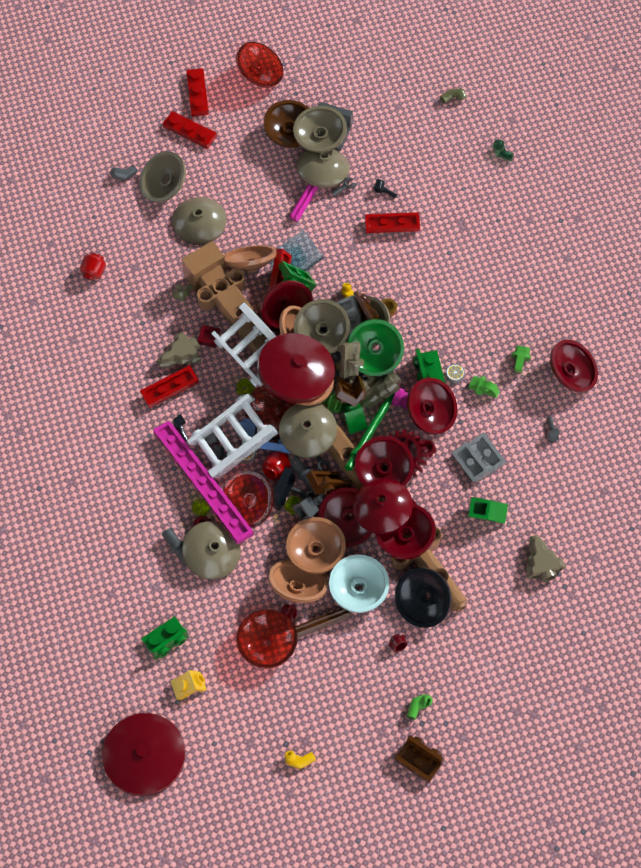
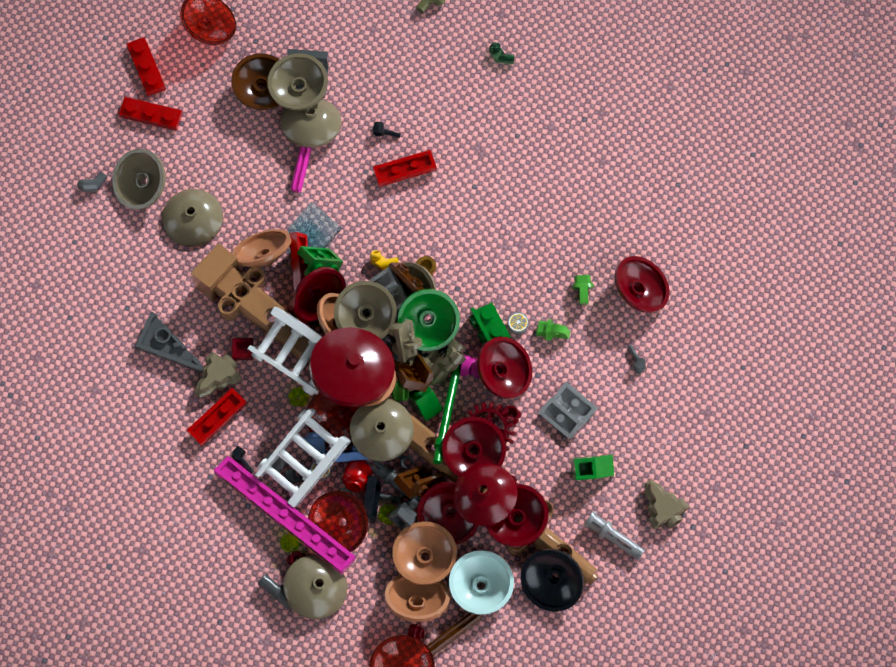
camera: 15 degrees left, 5 degrees up
red head [79,252,106,281] -> none
olive piece [172,284,193,301] -> none
dark grey hand [332,177,357,196] -> none
dark red plate [388,634,408,653] -> none
none -> dark grey wing [135,311,204,373]
none -> light grey pin [584,511,645,561]

